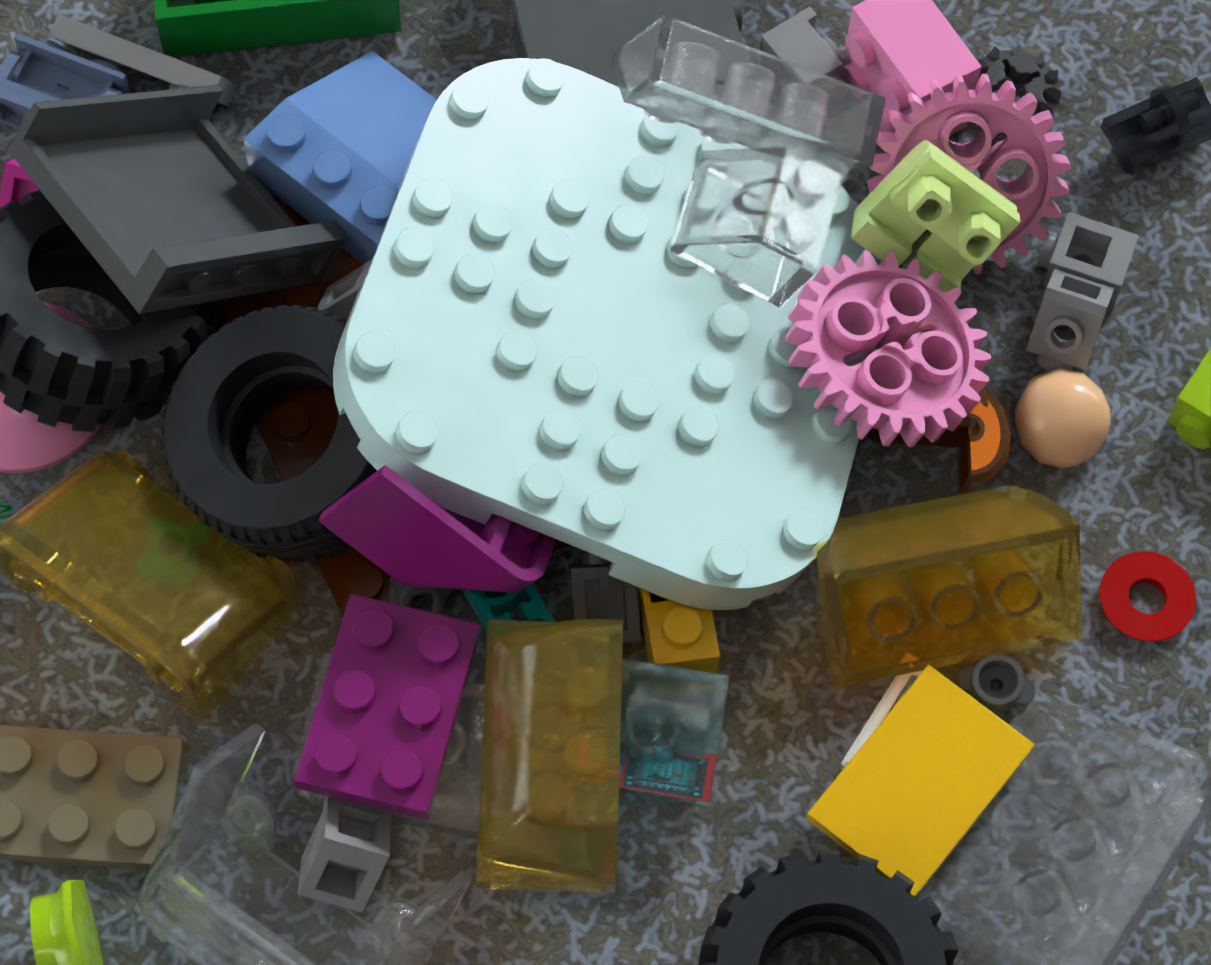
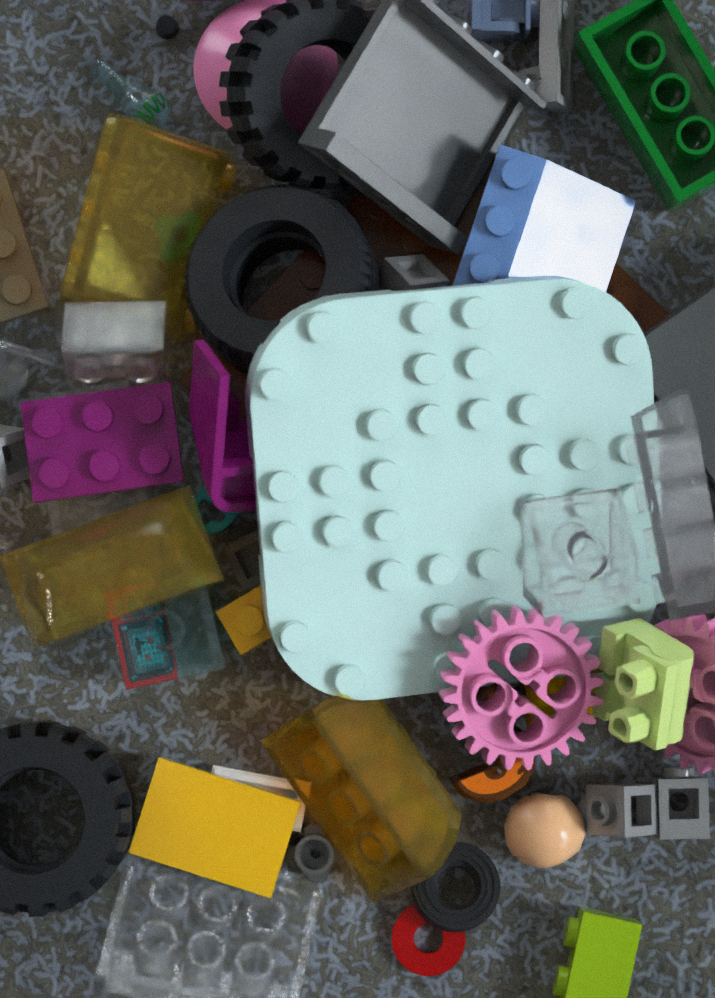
camera: 70 degrees right, 20 degrees up
none -> clear slope [61,301,174,383]
none -> black tyre [410,841,500,933]

